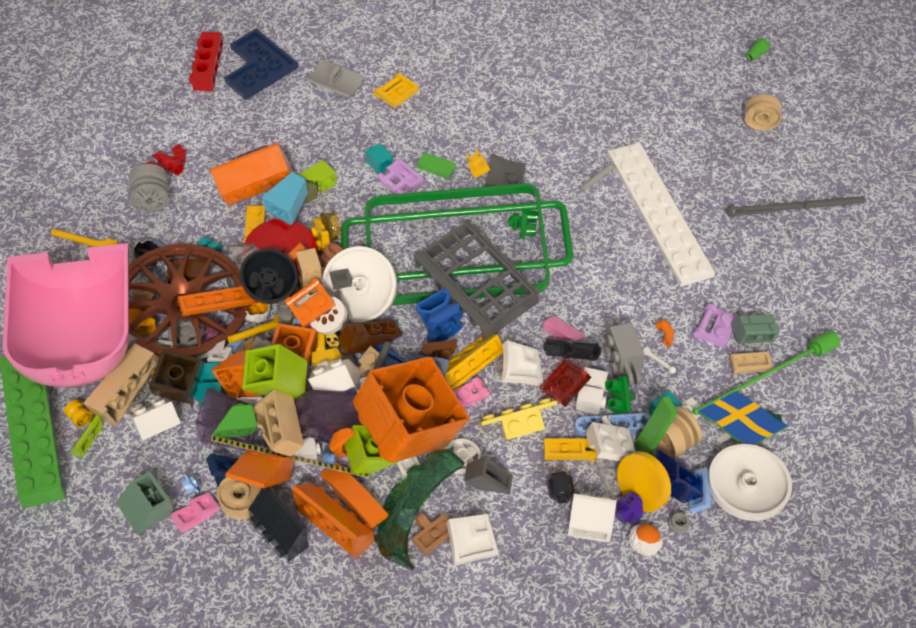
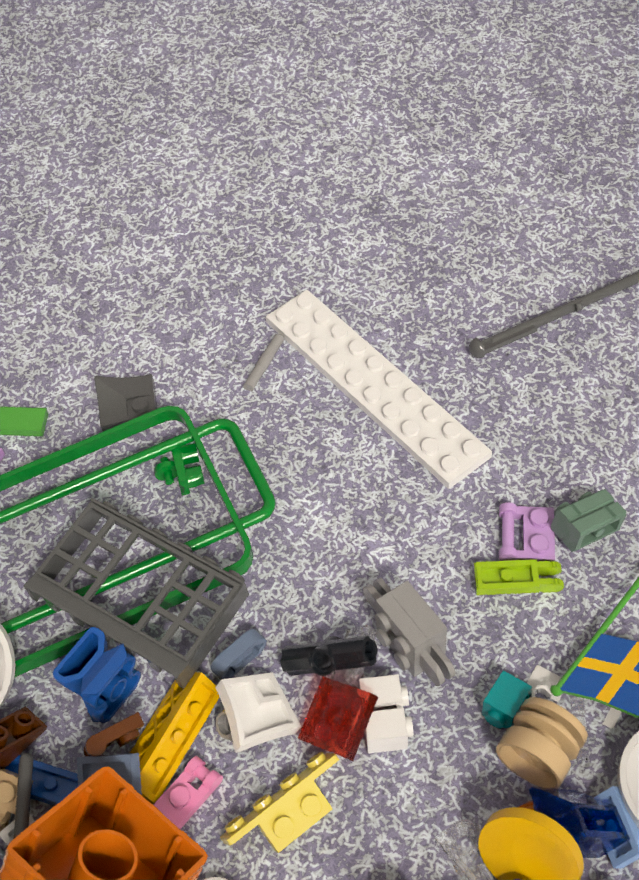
camera: 15 degrees left, 0 degrees up
yellow plate [466,149,490,178] -> none
bright pink slope [543,316,585,341] -> none
yellow plate [543,438,602,462] -> none
light blue beam [575,413,651,437] -> none
white plate [586,415,636,461] -> none
green hips [605,376,636,415] -> none
bright green tile [634,396,678,455] -> none
white hinge [643,347,676,374] -> none
orange arm [656,319,674,346] -> none
tan plate [729,351,773,374] -> none
tan wheel [745,94,782,131] -> none
bright green cone [746,38,770,61] -> none
none -> sand blue beam [211,629,267,680]
none -> lime hinge [474,559,564,595]

